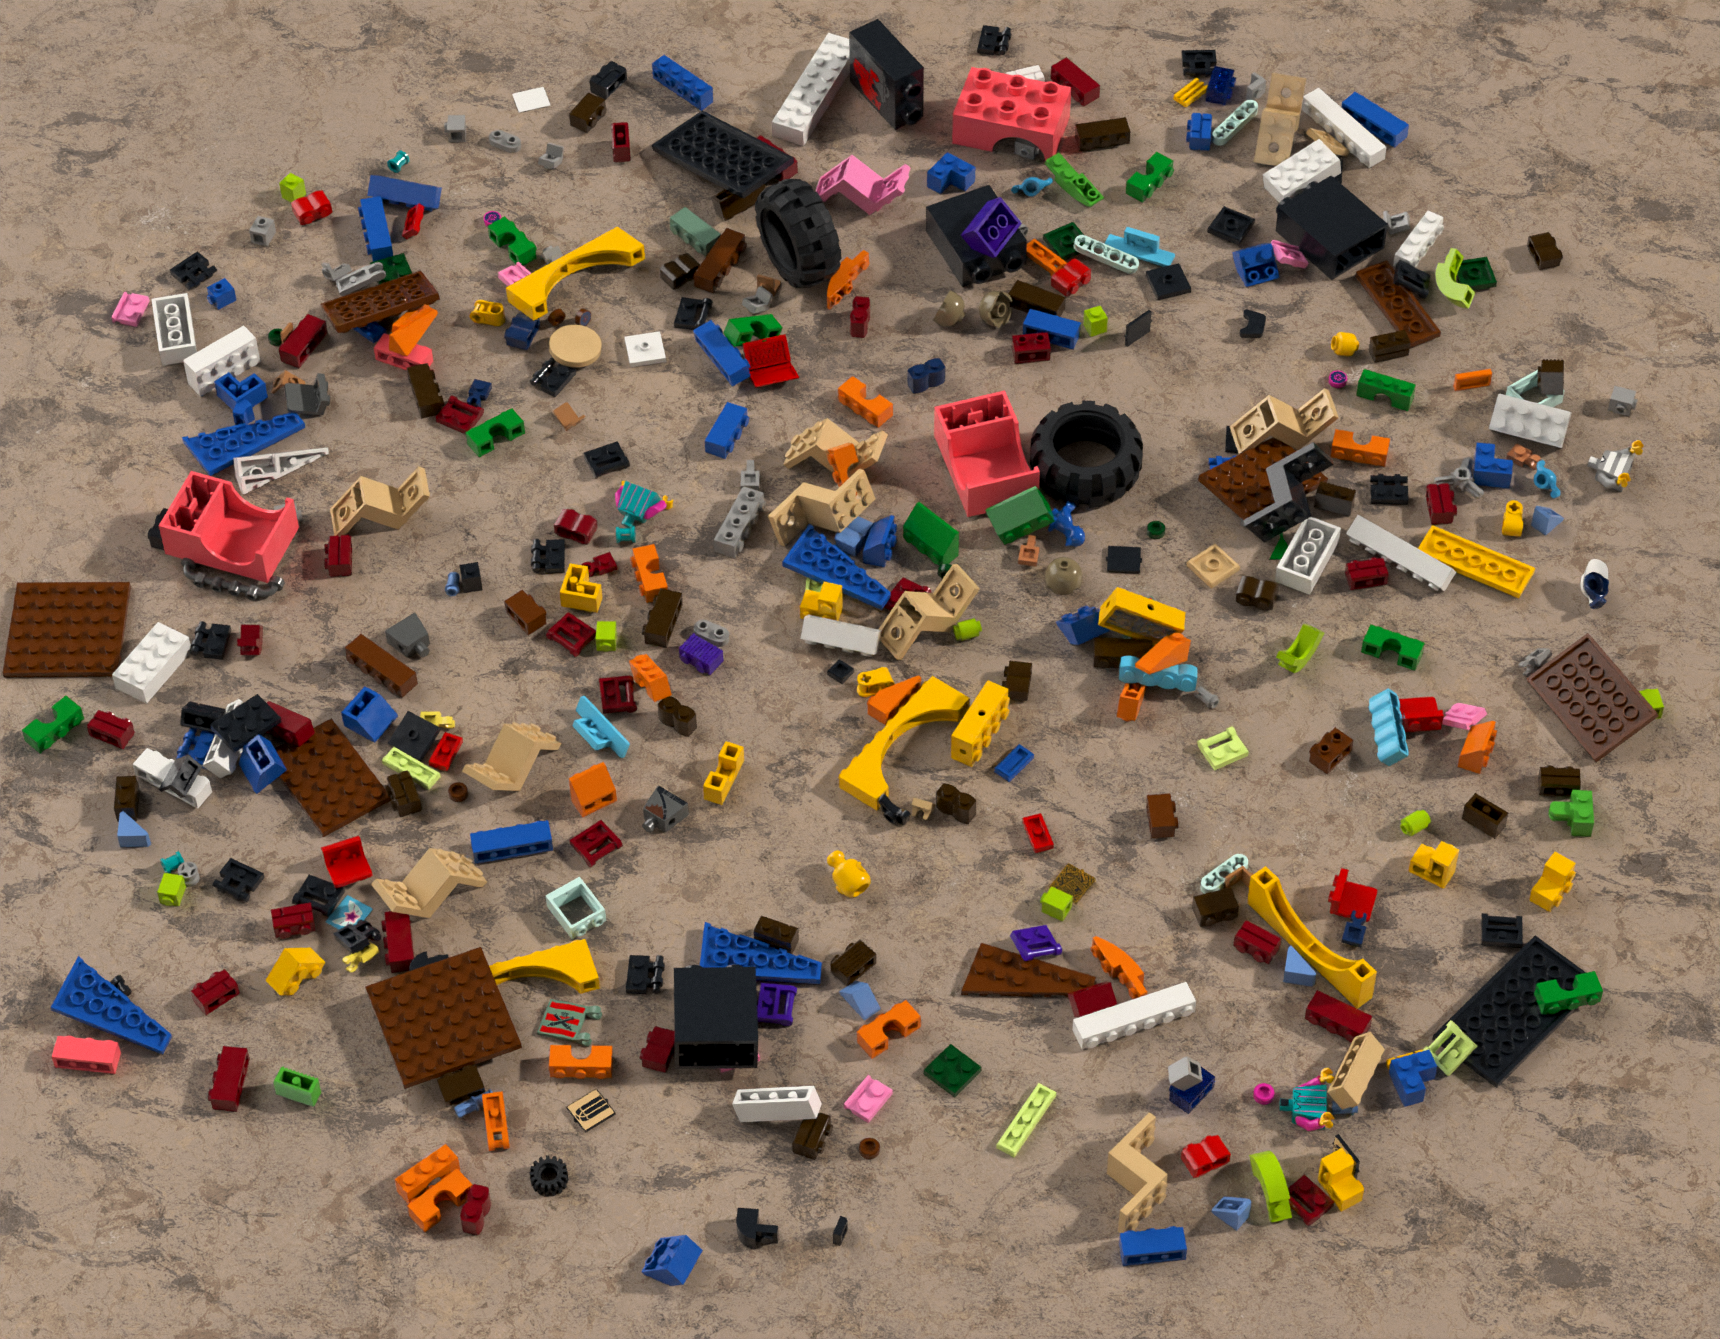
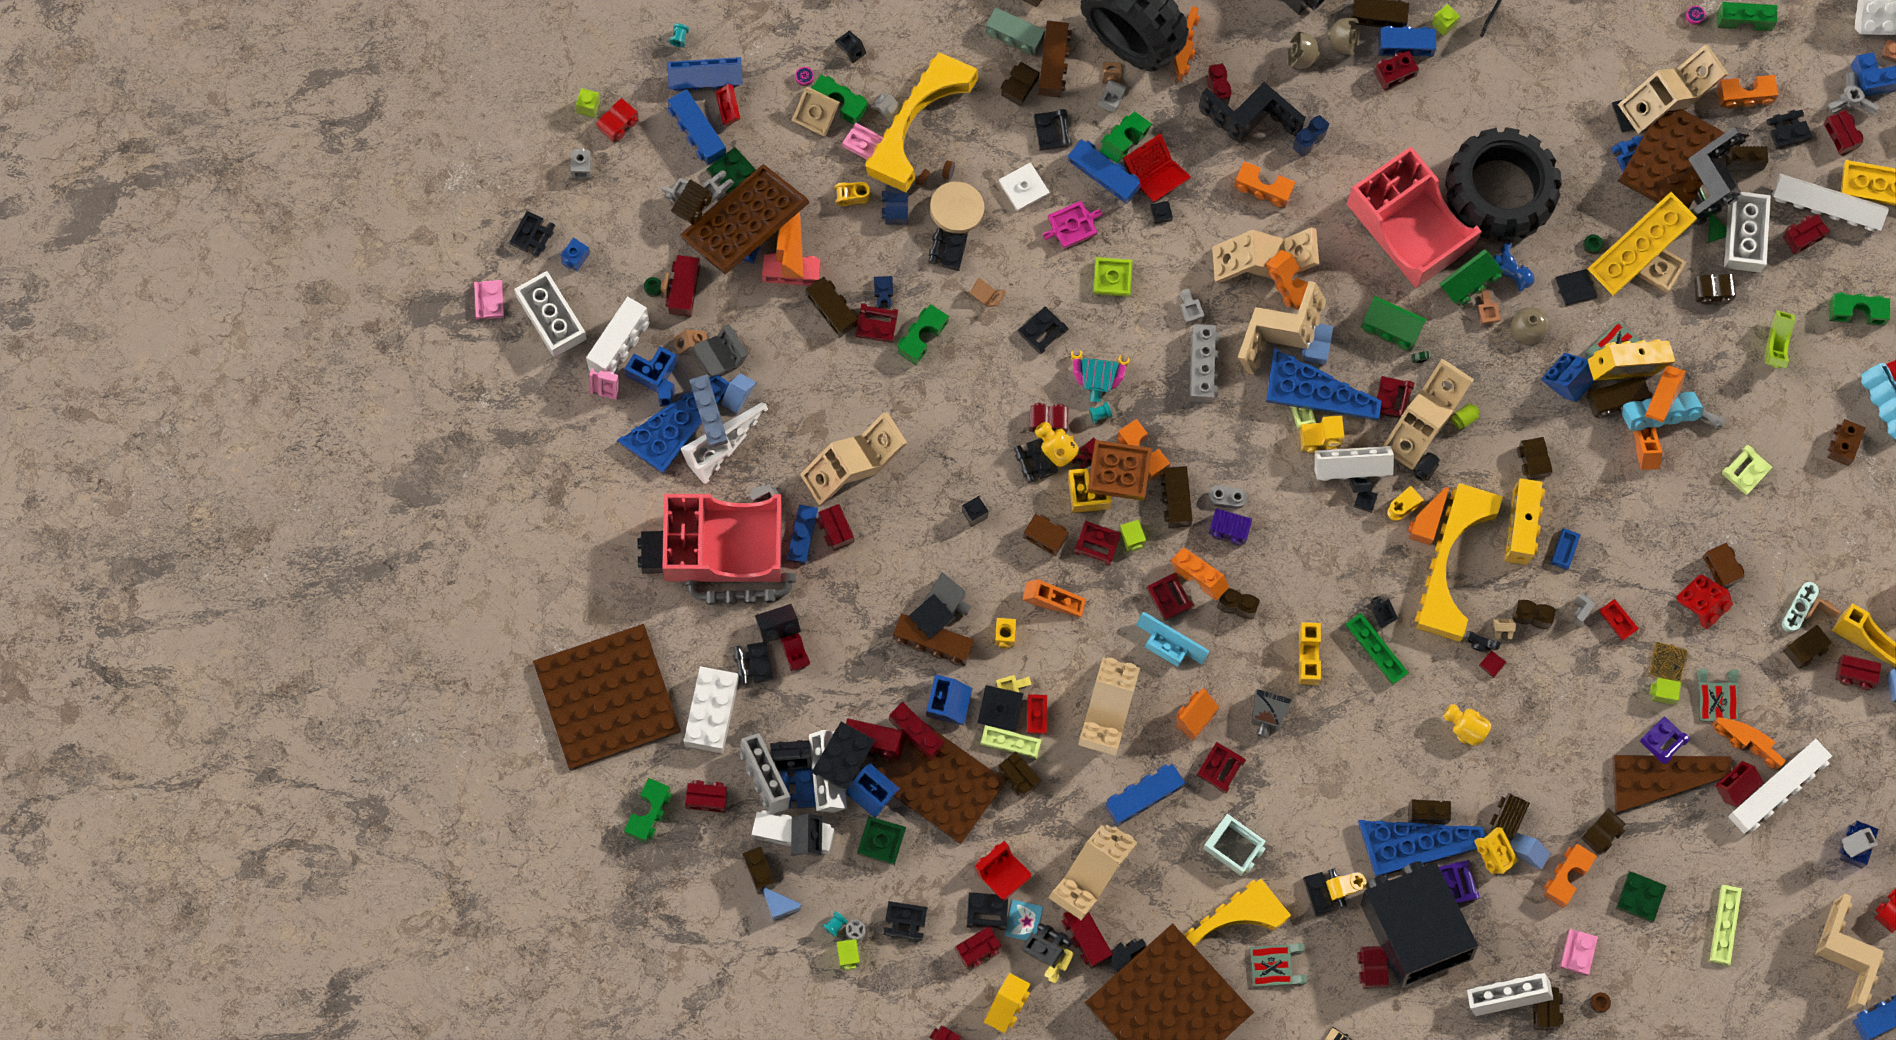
camera: 25 degrees left, 20 degrees up
medium blue pin [445,572,460,596] -> none
reddish brown tile [448,782,468,802] -> none
orange arch [549,1045,613,1079] -> none
blue brick [705,402,749,459] -> none
blue slope [863,515,897,568] -> none
none -> bright pink plate [589,369,619,400]
none -> dark brown brick [671,179,712,225]
none -> sand blue plate [689,374,728,448]
none -> medium blue slope [721,373,757,414]
none -> light grey brick [738,733,790,814]
none -> black brick [755,604,801,644]
none -> blue plate [787,504,818,564]
none -> tan tile [791,87,840,136]
none -> black bracket [835,30,866,63]
none -> dark green plate [857,816,906,866]
none -> dark red brick [889,702,945,761]
none -> black piece [909,594,955,639]
none -> yellow brick [995,618,1016,649]
none -> orange slope [1022,579,1086,617]
none -> yellow piece [1035,422,1079,467]
none -> dark pink plate [1042,201,1103,250]
none -> dark orange plate [1087,440,1152,501]
none -> lime plate [1093,257,1133,297]
none -> black plate [1150,201,1173,224]
none -> black bracket [1198,82,1306,143]
none -> yellow piece [1326,873,1366,901]
none -> green plate [1345,613,1409,686]
none -> black tile [1350,477,1372,493]
none -> black bracket [1366,596,1398,628]
none -> black brick [1413,452,1440,481]
none -> yellow bracket [1474,828,1518,874]
none -> dark red tile [1479,650,1506,678]
none -> light grey bracket [1573,594,1596,627]
none -> dark brown brick [1580,808,1626,854]
none -> yellow plate [1587,192,1697,297]
none -> red bracket [1676,575,1733,629]
none -> flag [1697,668,1739,721]

